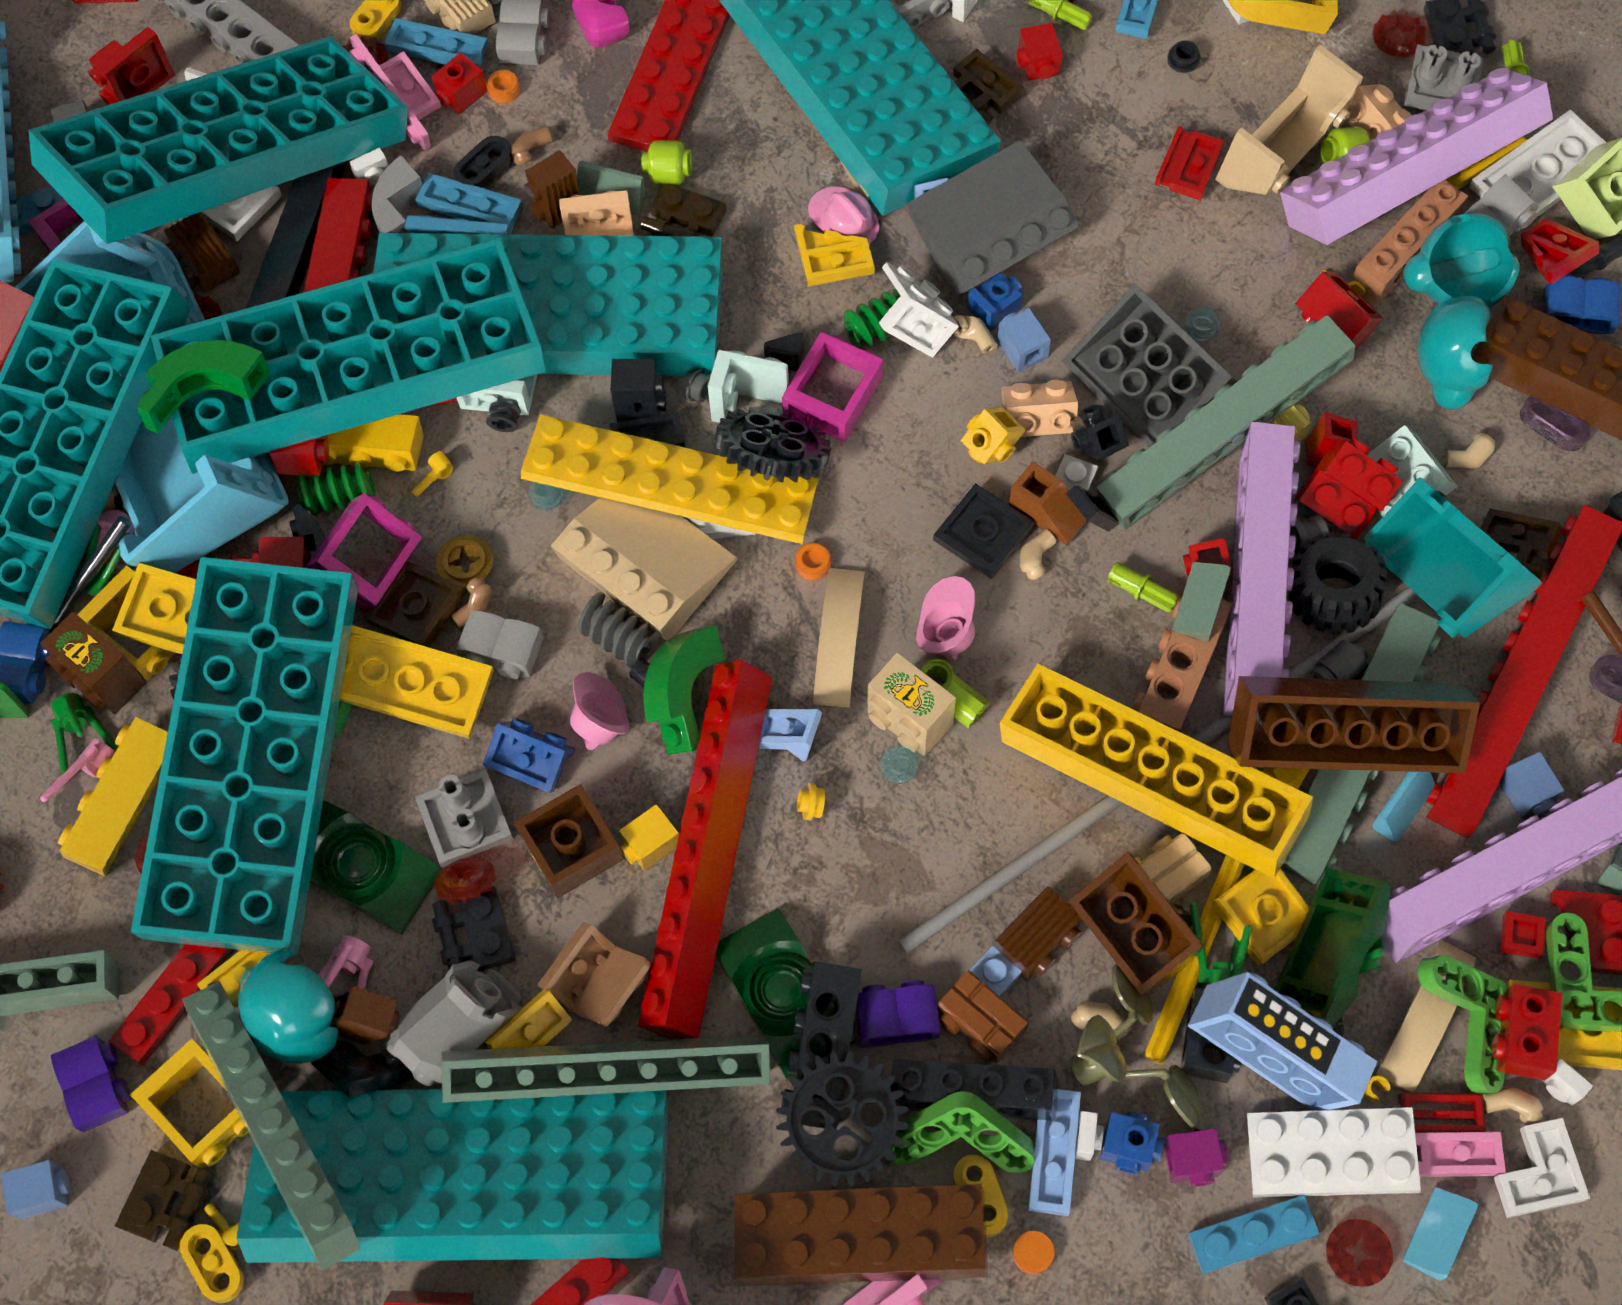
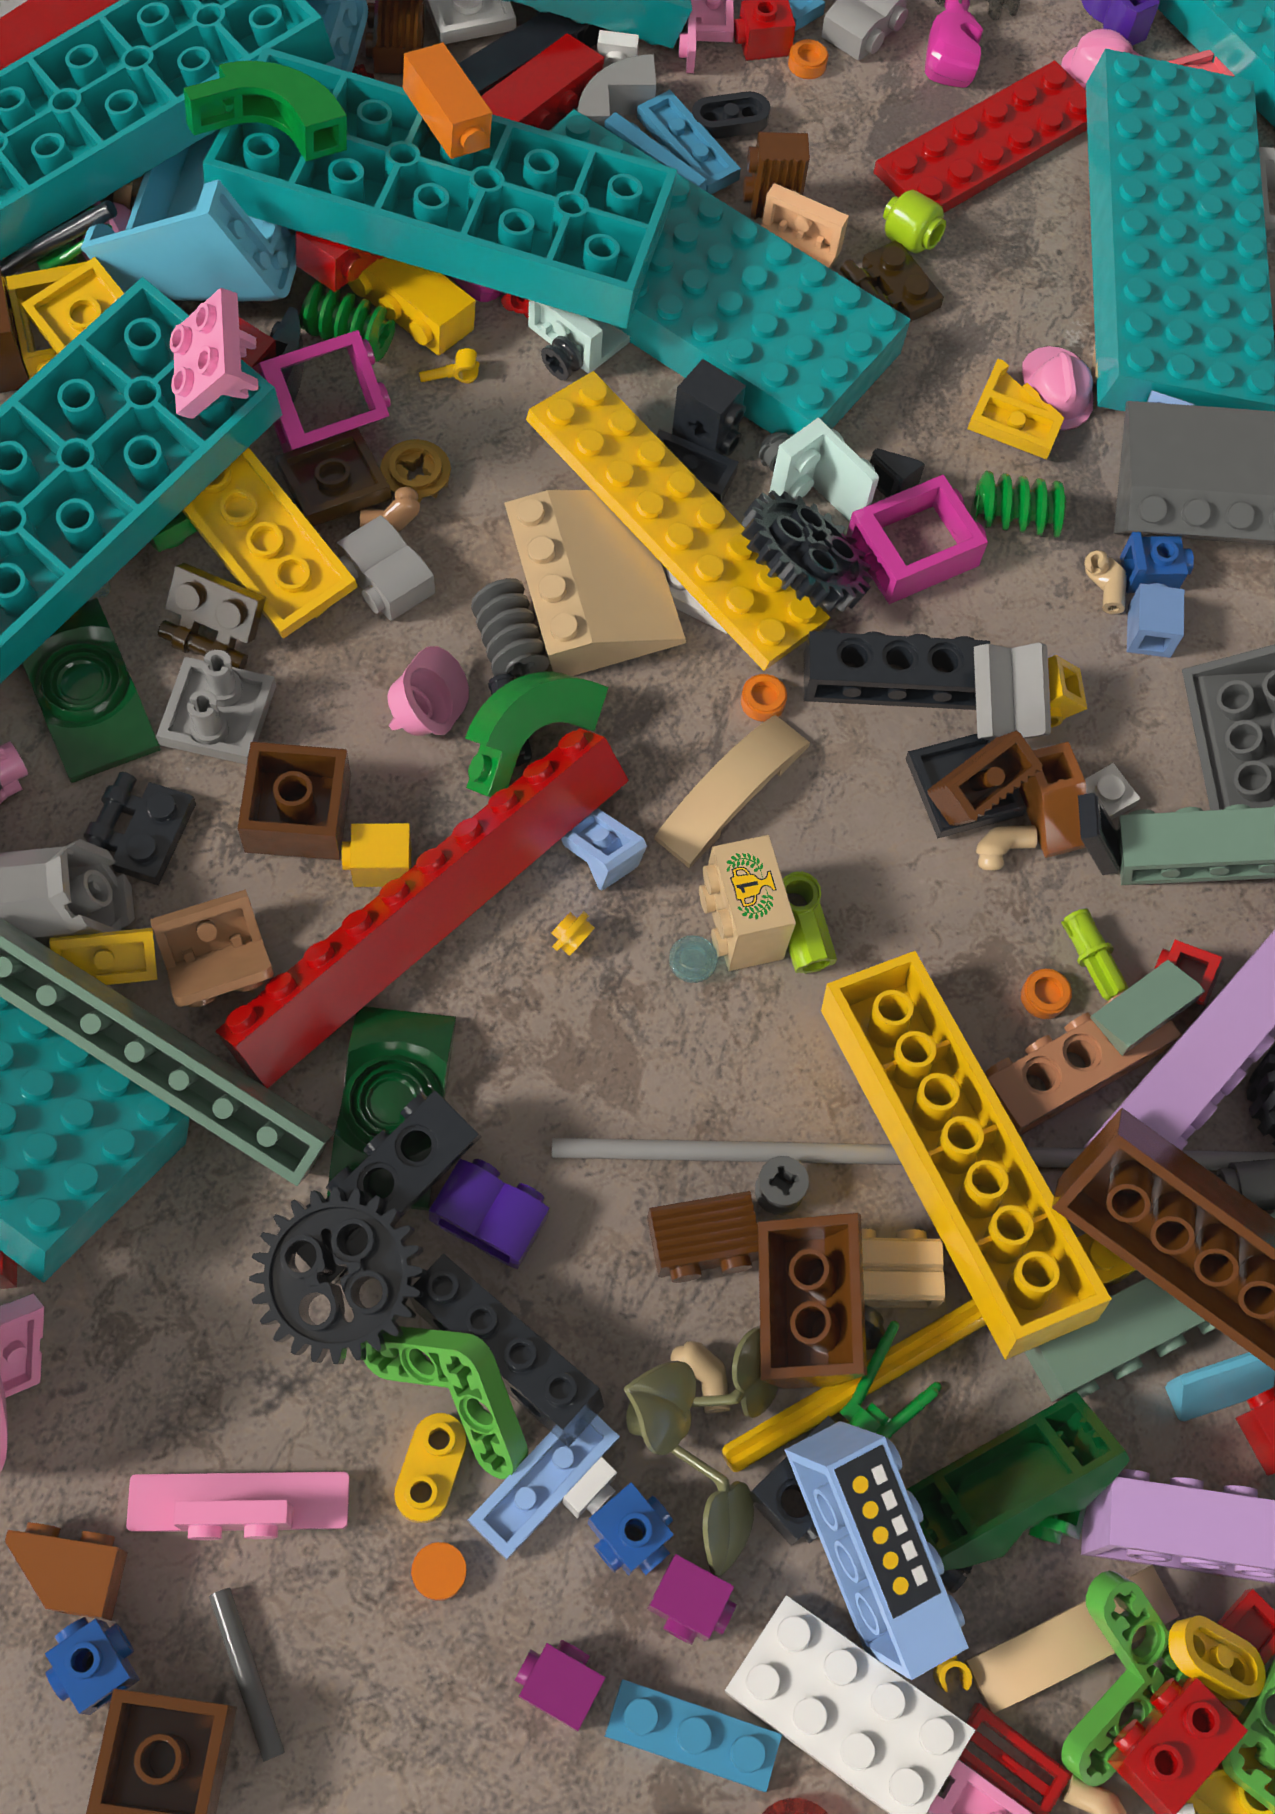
camera: 25 degrees right, 0 degrees up
clear red gear [434,858,497,903] -> none
blue bracket [483,718,576,793] -> none
medium nougat arm [511,126,552,165] -> none
clear light blue plate [528,482,565,510] -> none
sand green slope [577,161,646,215] -> none
reddish brown brick [734,1184,988,1286] -> none
white bracket [879,262,959,358] -> none
bright pink piece [916,576,975,661] -> none
dark orange brick [937,970,1029,1064] -> none
light blue plate [970,946,1022,997] -> none
light nougat bracket [1001,380,1078,437] -> none
black brick [1070,405,1129,460] -> none
yellow tile [1210,868,1310,966] -> none
none -> plate [158,563,266,669]
none -> bright pink plate [170,288,258,419]
none -> orange brick [403,43,492,159]
none -> magenta brick [514,1640,606,1732]
none -> dark grey wheel [755,1156,809,1215]
none -> black brick [803,629,990,710]
none -> reddish brown brick [927,730,1042,826]
none -> light grey panel [974,642,1051,741]
none -> orange tile [1021,969,1072,1019]
none -> yellow plate [1168,1615,1266,1701]

